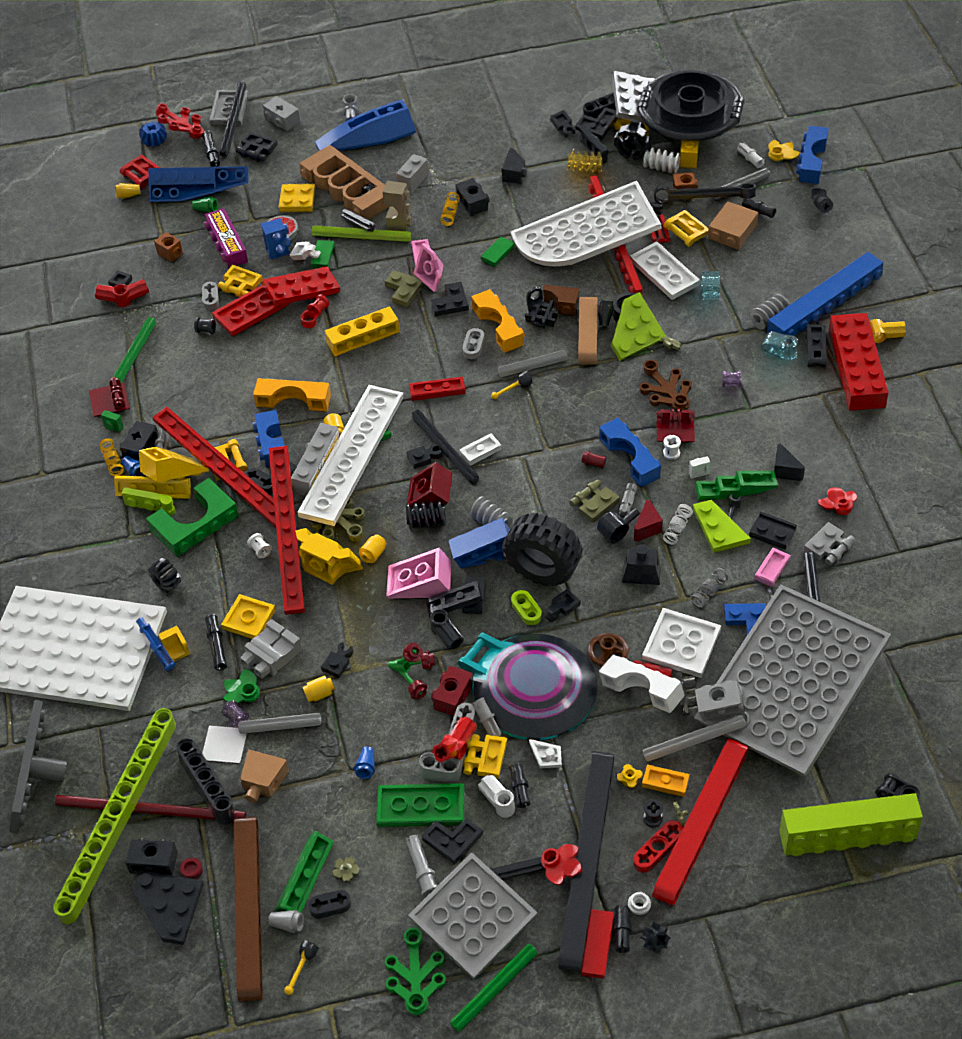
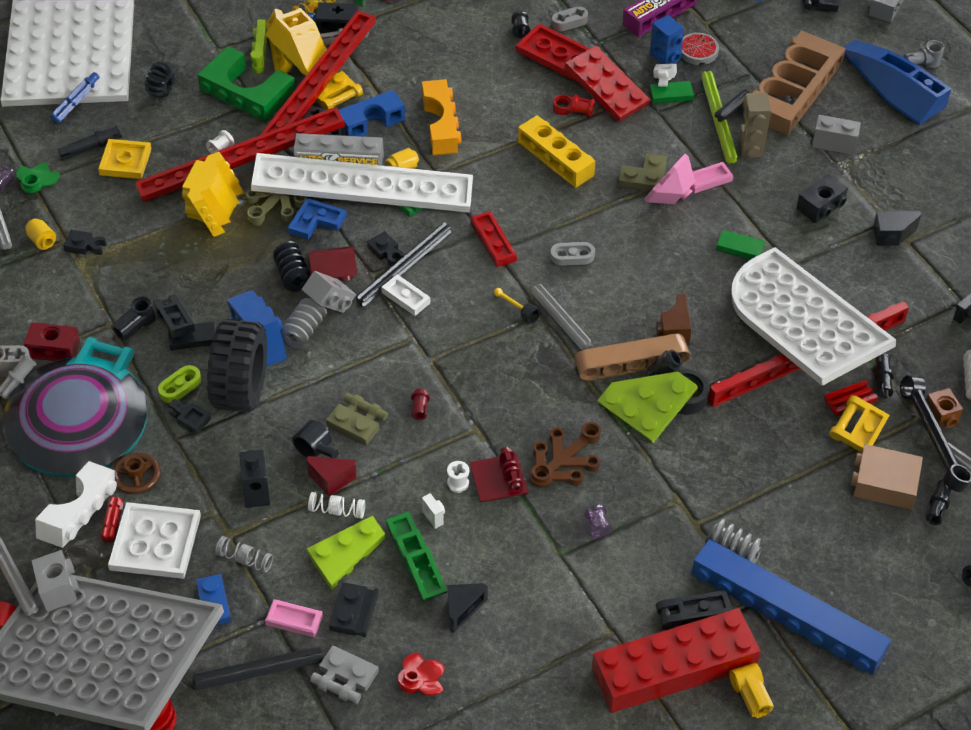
camera: 70 degrees right, 0 degrees up
yellow panel [158,626,190,662] -> none
yellow plate [218,265,263,297] -> none
light grey hips [240,619,302,679] -> none
yellow plate [279,184,316,212] -> none
yellow brick [359,535,386,563] -> none
bright pink slope [386,548,451,599] -> none
dark red plant [388,642,435,699] -> none
black plate [431,281,469,317] -> none
yellow piece [440,192,460,226] -> none
light orange arch [471,289,525,353] -> none
black piece [525,287,558,328] -> none
clear yellow piece [567,149,603,173] -> none
blue arch [599,418,661,487] -> none
light grey axle [619,483,637,516] -> none
white plate [629,242,700,300] -> none
olive plant [661,337,682,350] -> none
clear light blue brick [701,271,720,299] -> none
black hand [728,494,741,519] -> none
clear light blue piece [761,331,798,360] -> none
none -> blue plate [288,198,347,240]
none -> light grey brick [301,271,356,313]

